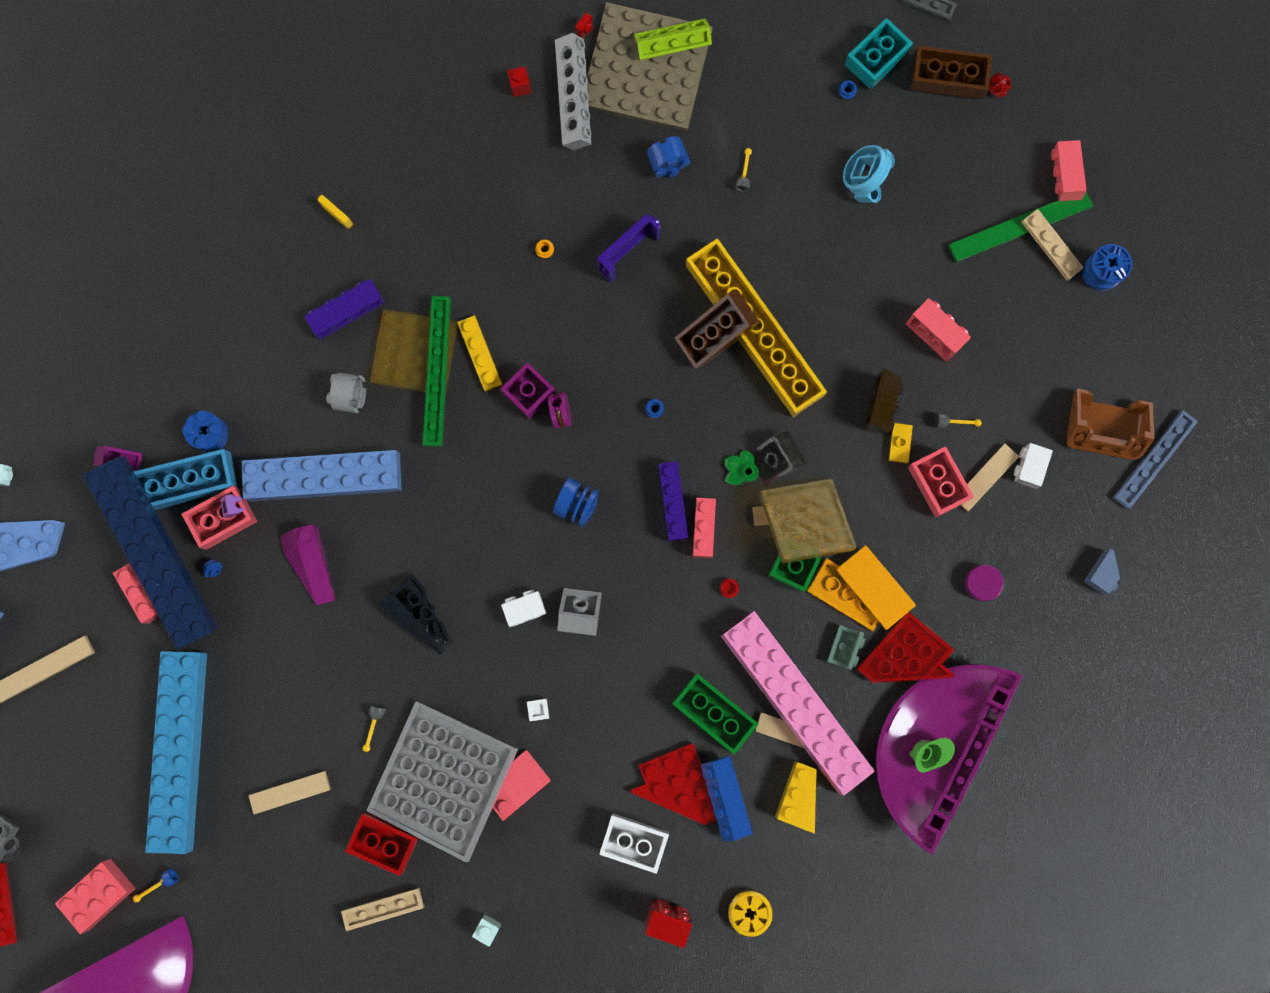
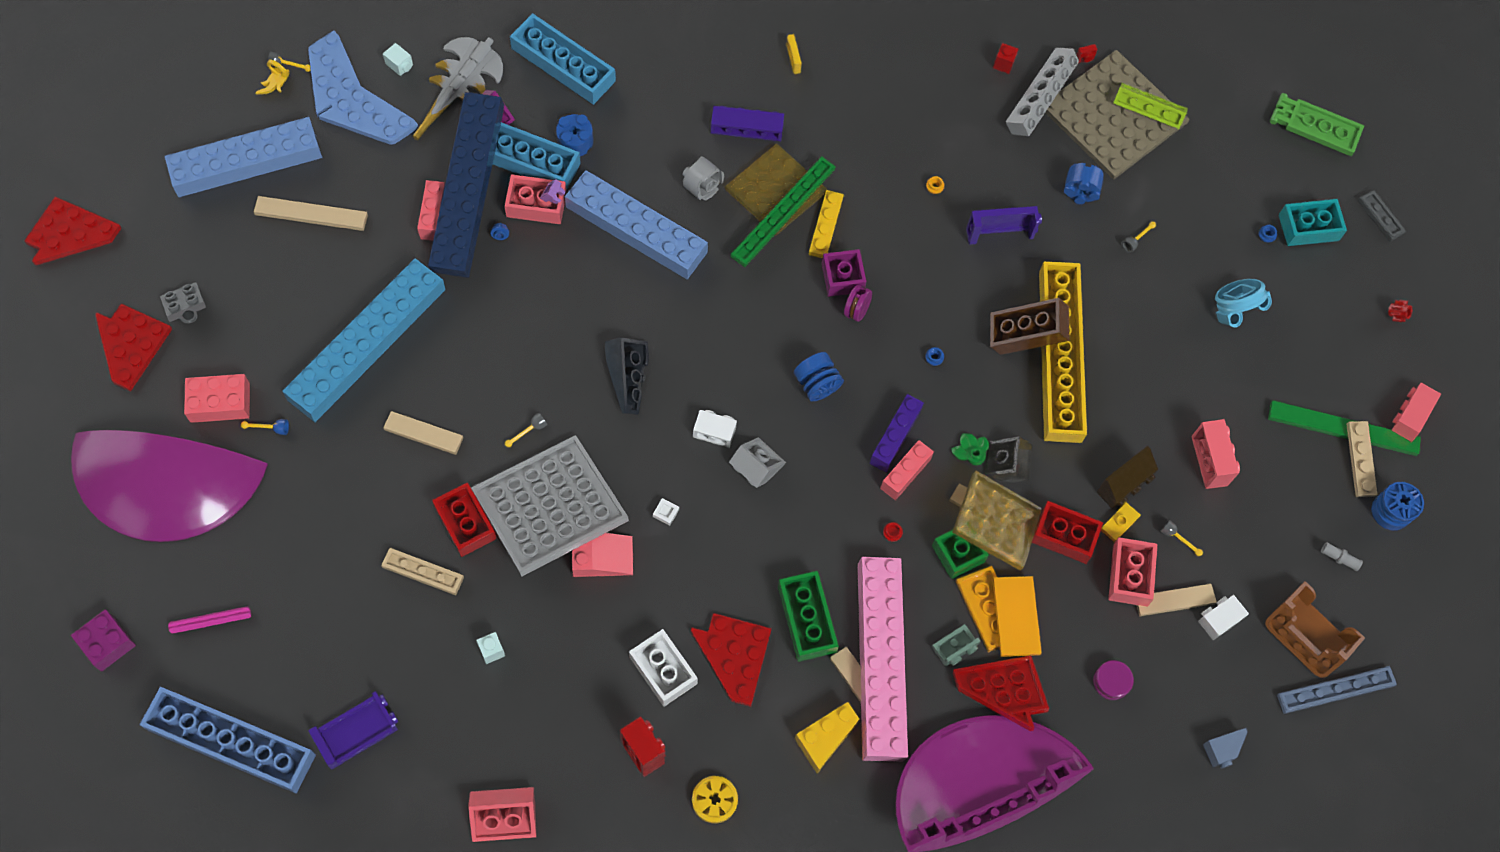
camera: 30 degrees right, 15 degrees down
magenta wedge [280,524,336,605] -> none
blue brick [701,756,753,842] -> none
bright green piece [909,738,955,773] -> none
reddish brown brick [910,46,992,99] -> none
none -> light grey animal [412,37,503,140]
none -> dark azure brick [510,13,616,105]
none -> red brick [1031,501,1103,564]
none -> light grey pin [1321,542,1363,572]

